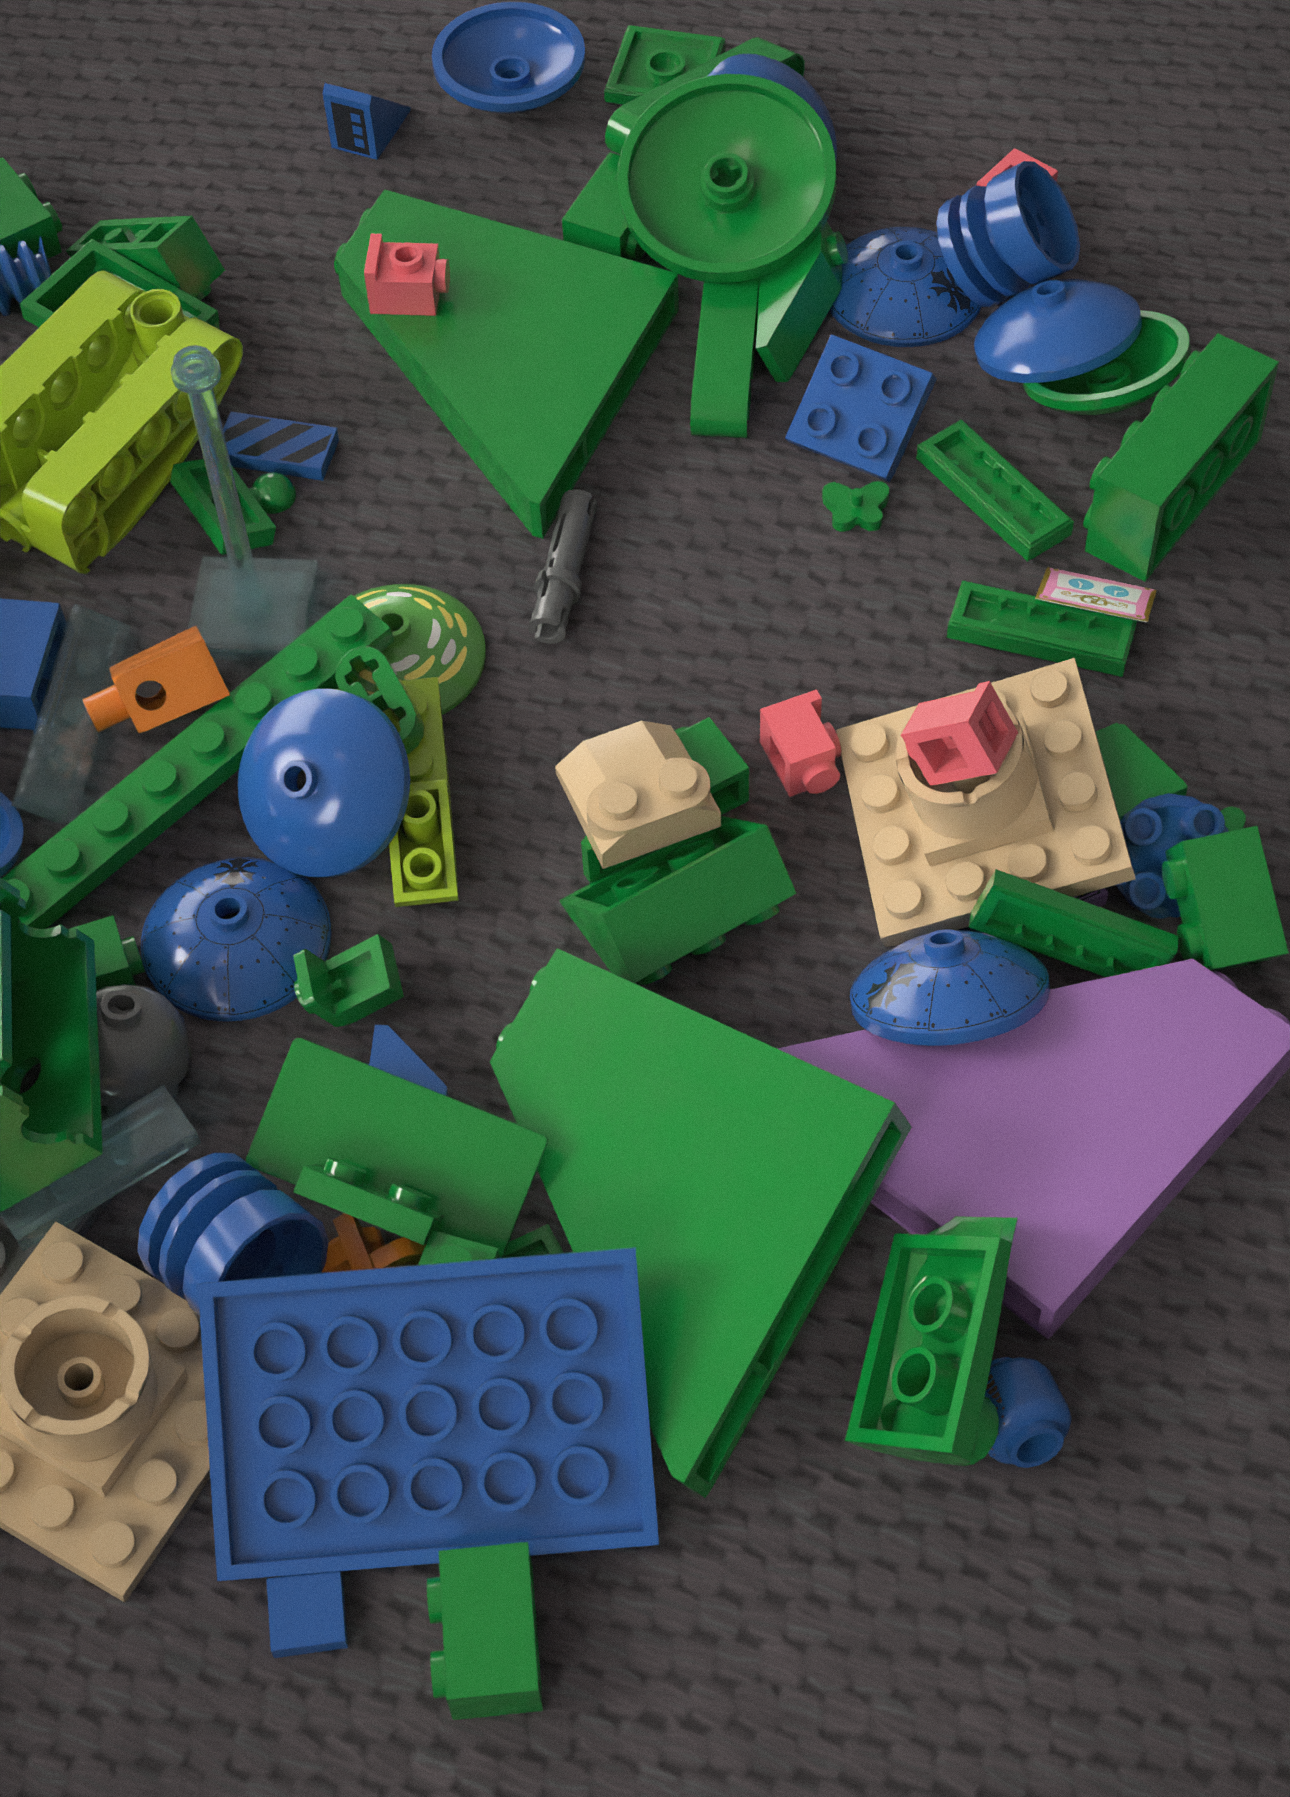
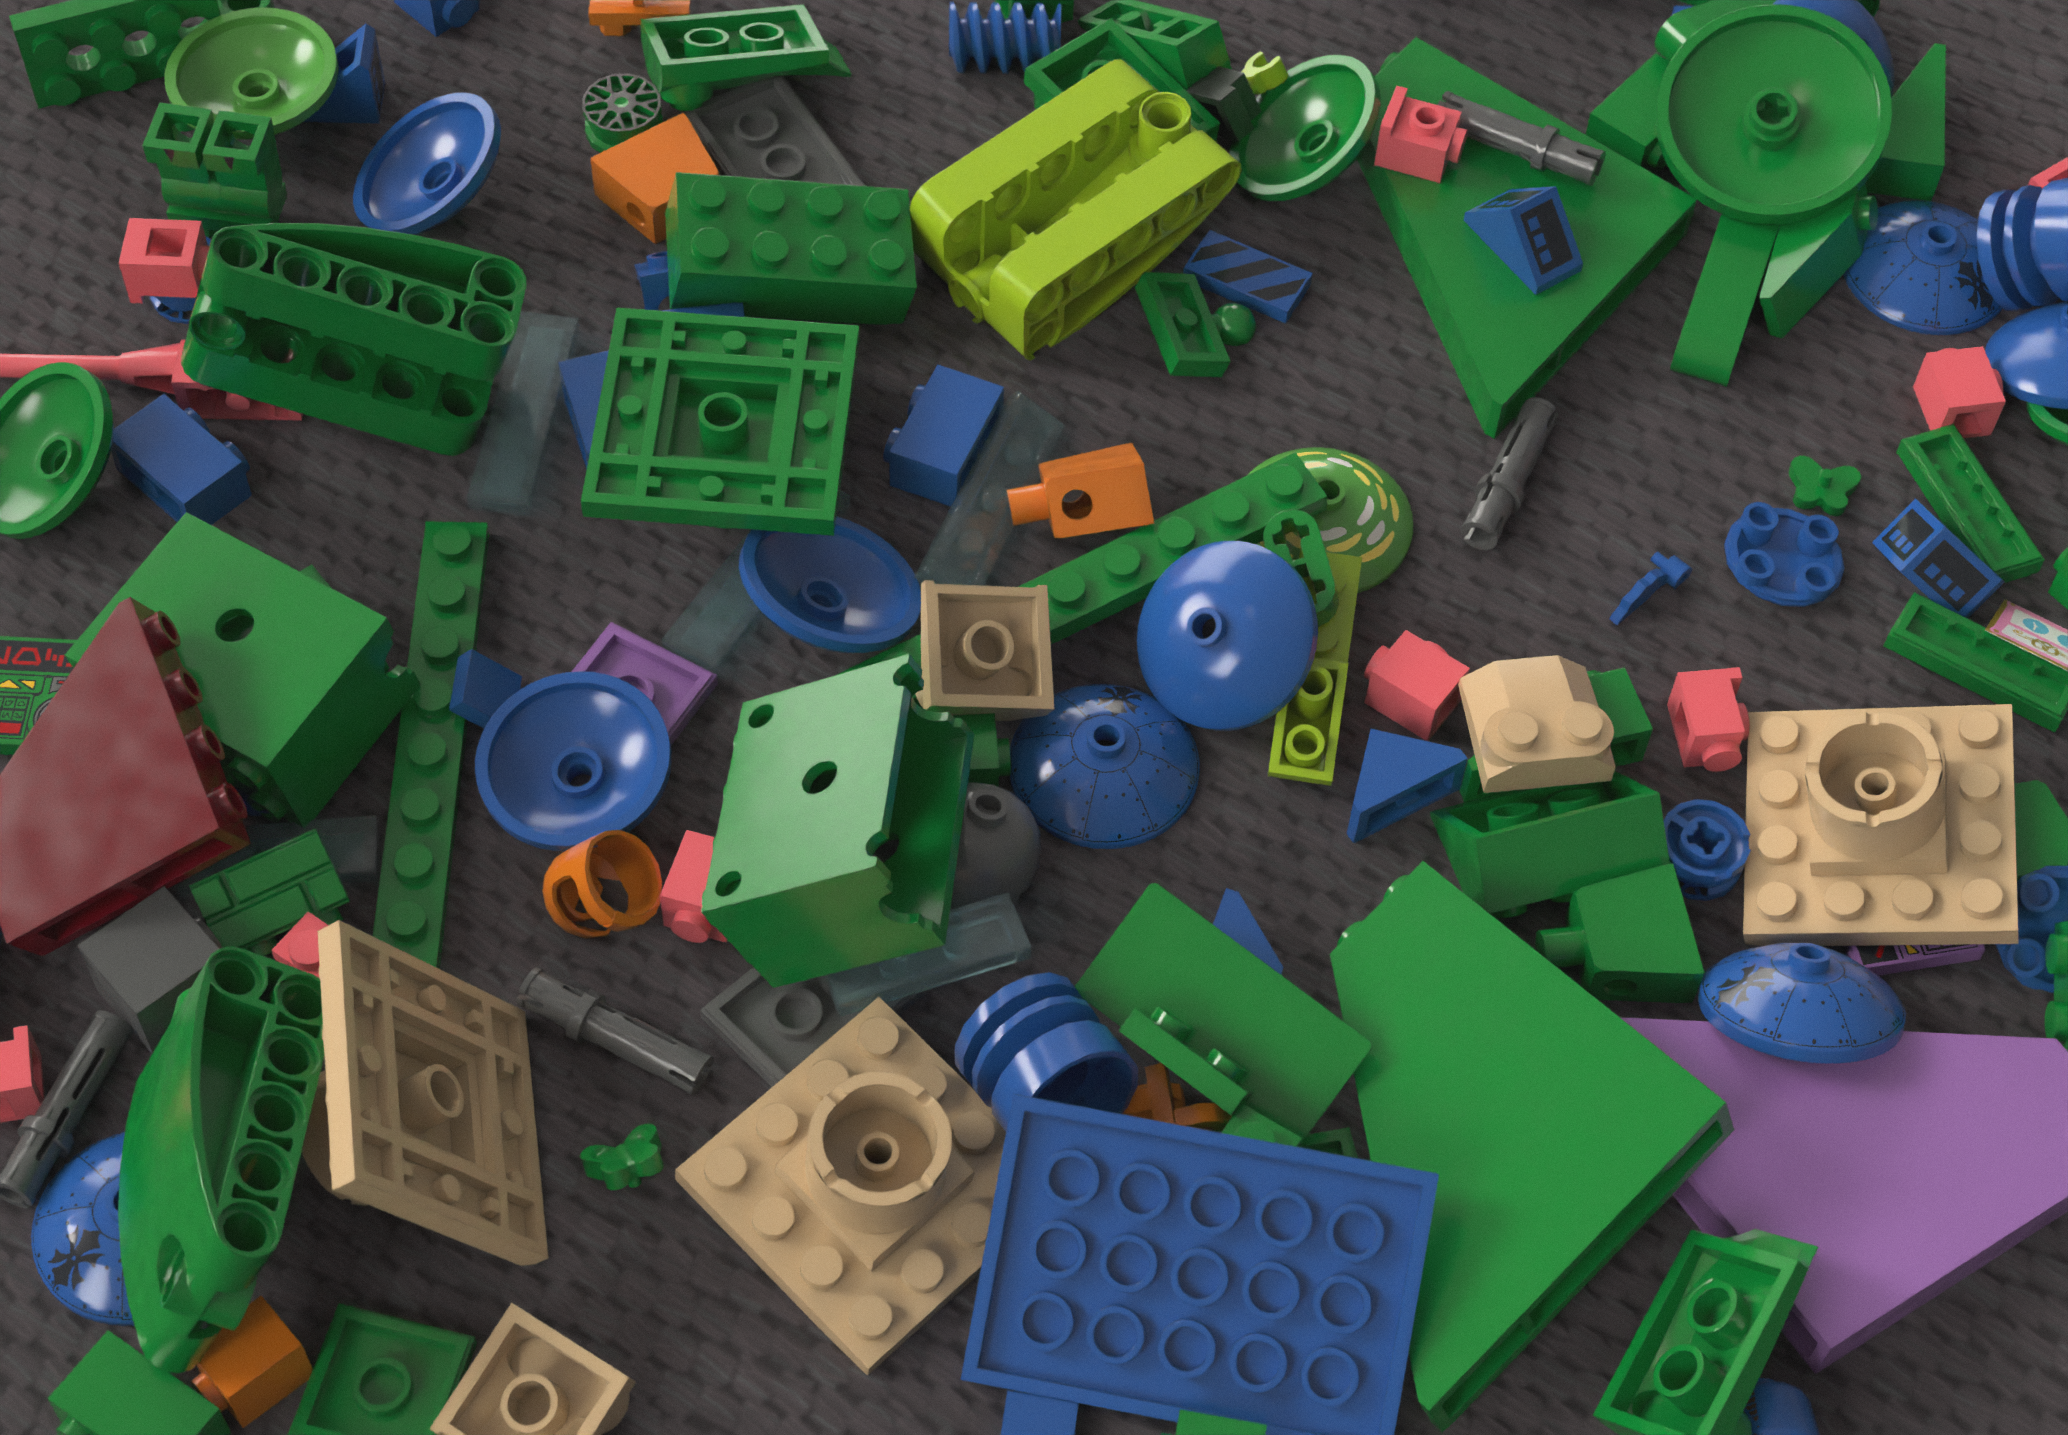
camera: 10 degrees right, 0 degrees up
clear light blue tile [171,345,319,661] -> none
green bracket [293,934,404,1027] -> none
blue plate [785,334,937,482] -> none
coral brick [901,681,1018,786] -> none
green plate [969,869,1178,977] -> none
none -> tan slope [915,580,1054,721]
none -> pearl dark grey piece [1186,52,1288,142]
none -> green dish [1230,55,1381,201]
none -> blue slope [1347,729,1468,843]
none -> coral brick [1364,630,1470,741]
none -> dark grey pin [1438,91,1606,186]
none -> blue slope [1464,186,1583,295]
none -> green torso [1535,864,1705,1003]
none -> blue piece [1609,551,1692,625]
none -> blue wheel [1664,799,1751,901]
none -> blue dish [1724,502,1845,607]
none -> green slope [1865,43,1946,201]
none -> slope [1872,498,2005,619]
none -> coral brick [1913,346,2006,438]

